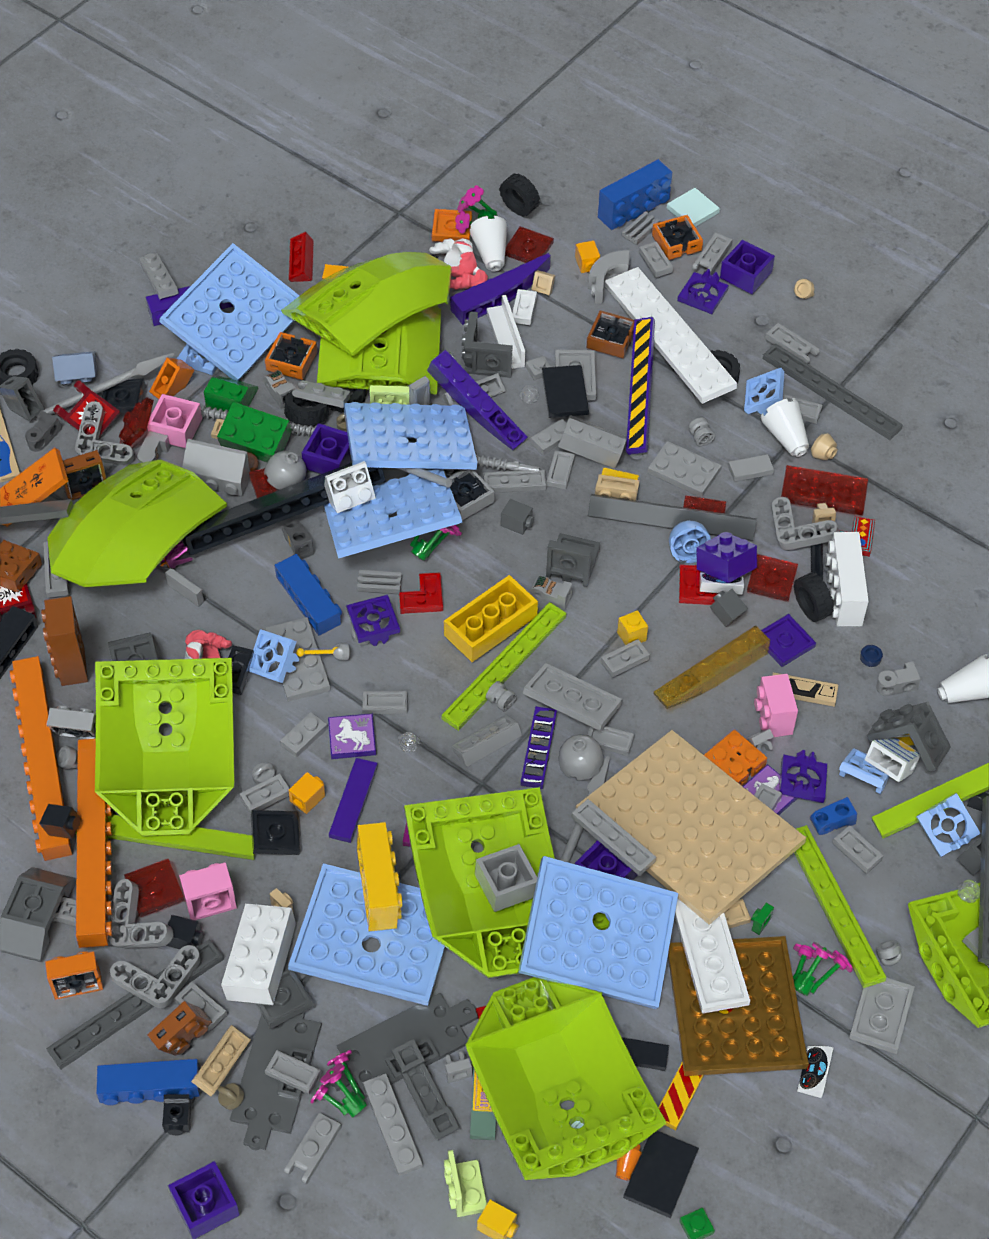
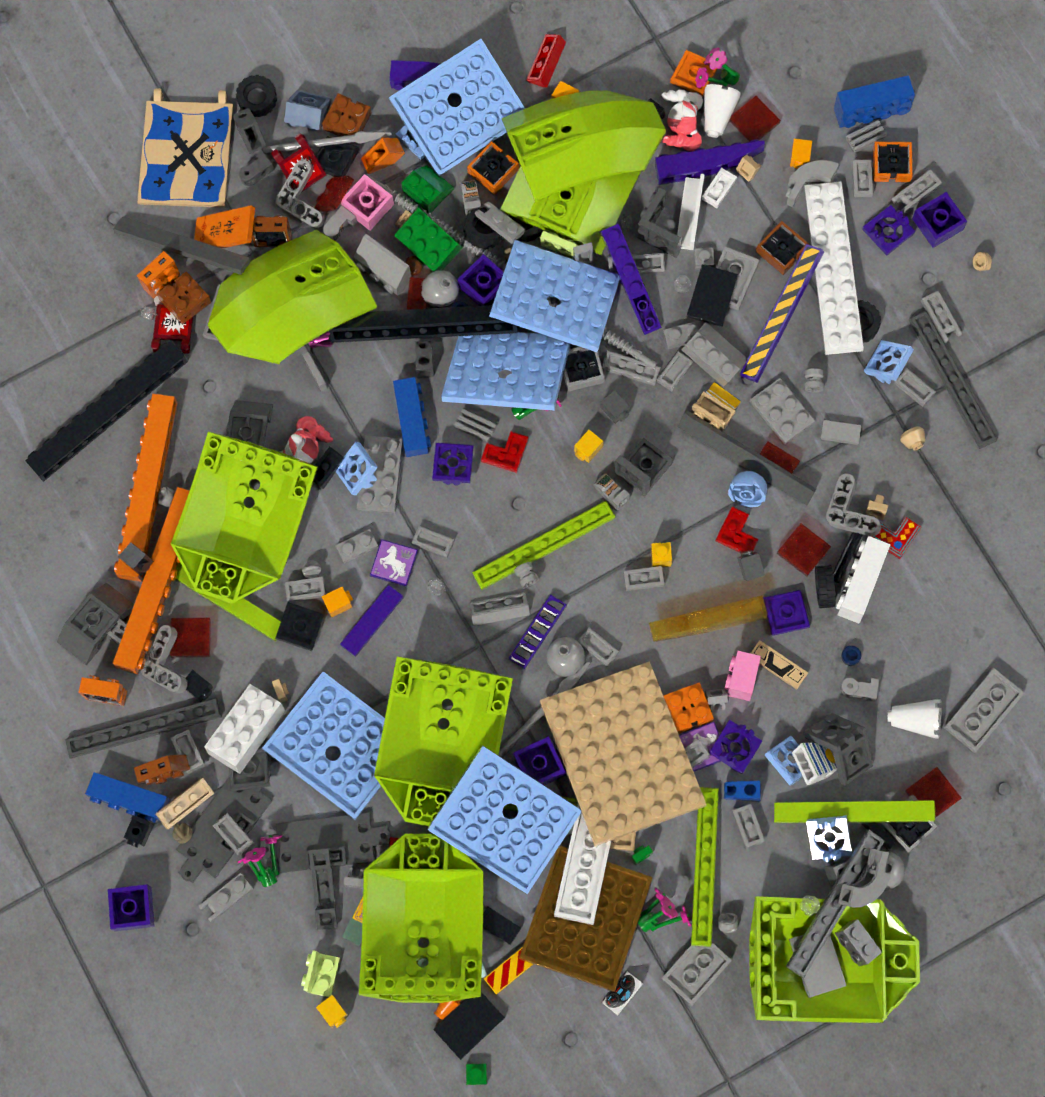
camera: 30 degrees right, 20 degrees up
dark orange brick [41,596,88,686] -> none
light grey piece [47,706,96,739] -> none
light grey beam [110,945,200,1008] -> none
light grey plate [139,253,178,299] -> none
bright pink brick [179,862,237,920] -> none
hinge [296,643,349,660] -> none
white slope [324,461,376,513] -> none
yellow brick [357,822,402,931] -> none
light grey plate [363,1074,422,1176] -> none
light grey bar [397,468,452,488] -> none
yellow brick [444,575,538,662] -> none
light grey brick [475,844,537,912] -> none
black tyre [499,173,540,217] -> none
light grey plate [523,663,622,731] -> none
light grey plate [571,799,656,876] -> none
light aqua tile [667,188,720,227] -> none
dark purple brick [696,532,757,583] -> none
white slope [700,573,744,595] -> none
white cone [761,398,809,457] -> none
clear red plate [781,465,868,516] -> none
none -> dark orange piece [322,93,372,143]
none -> yellow brick [574,430,603,463]

